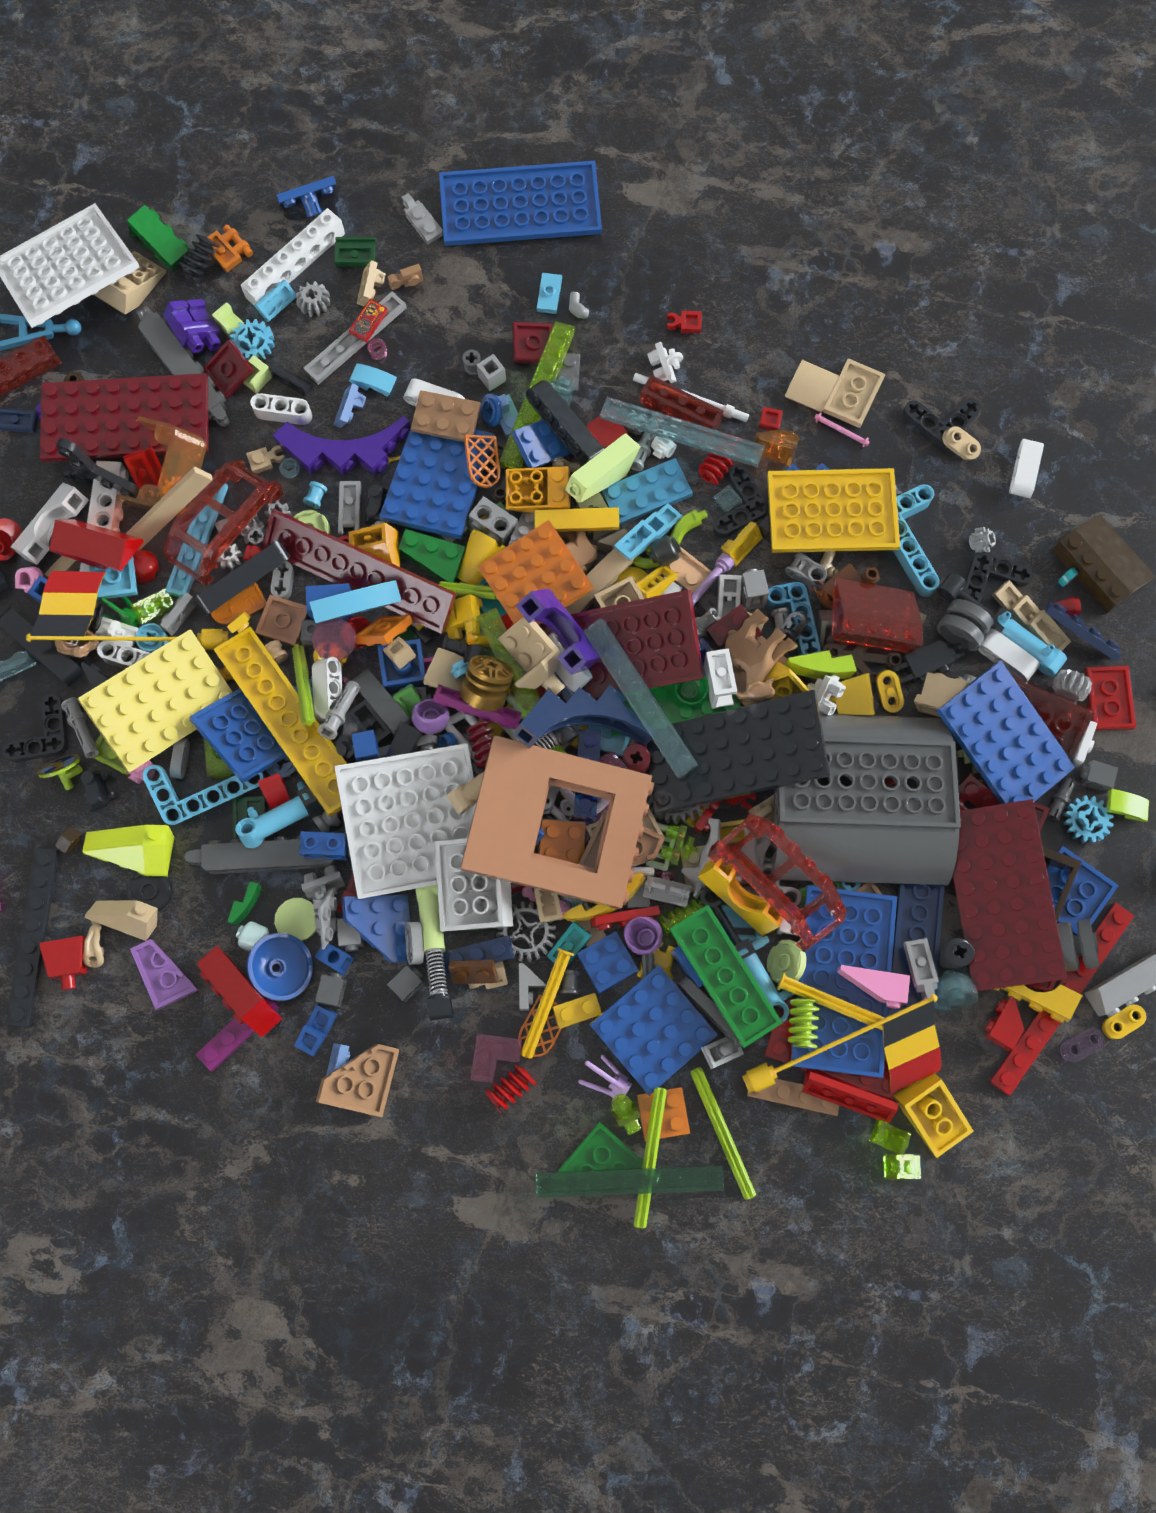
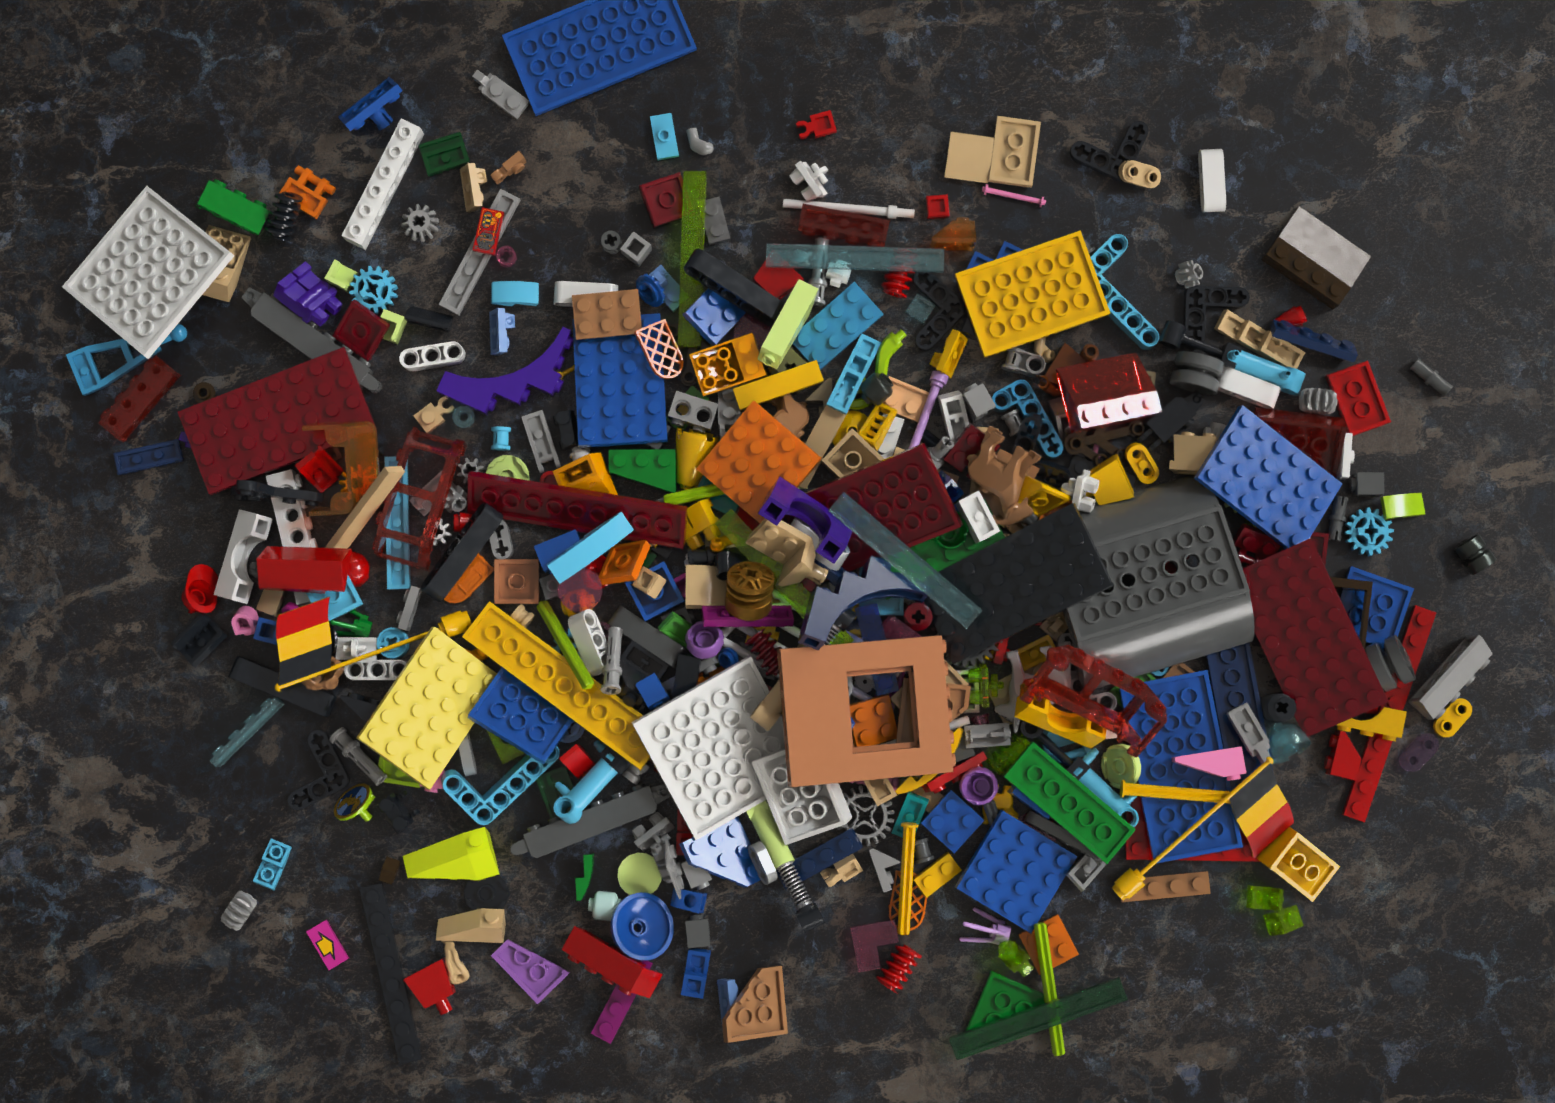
camera: 20 degrees left, 10 degrees up
clear neon green hips [130,589,174,624] -> none
yellow plate [227,611,250,633] -> none
medium azure plate [254,279,296,322] -> none
blue brick [299,831,349,860] -> none
dark grey brick [387,965,424,1002] -> none
reddish brown plate [448,960,498,984] -> none
medium azure plate [450,660,469,679] -> none
clear light blue brick [551,376,575,406] -> none
dark tan arm [552,457,581,472] -> none
lime axle [690,1067,756,1200] -> none
lime slope [783,650,857,679] -> none
lime piece [788,999,819,1048] -> none
red fence [802,1069,898,1123] -> none
teal tile [1058,568,1079,588] -> none

